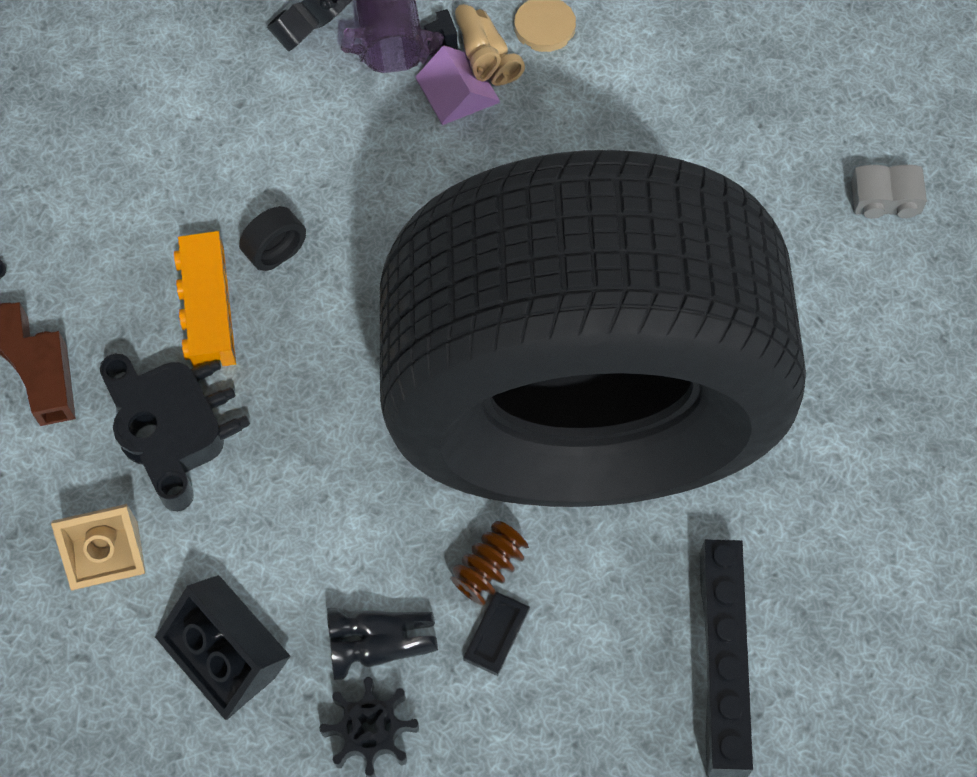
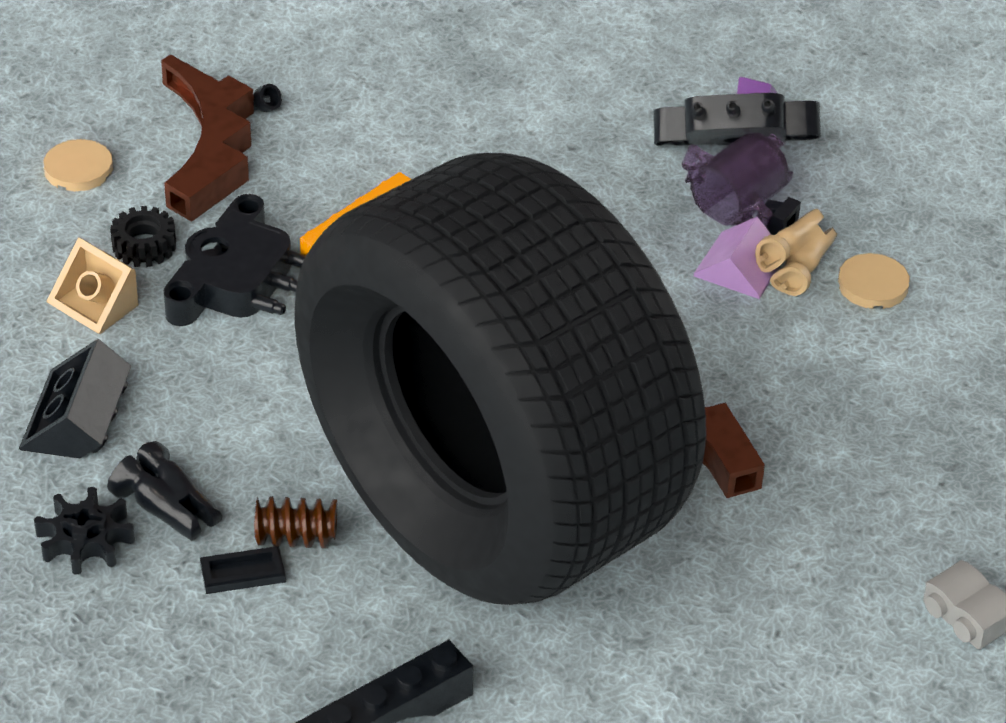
camera: 50 degrees right, 20 degrees down
none -> black tyre [110,206,176,267]

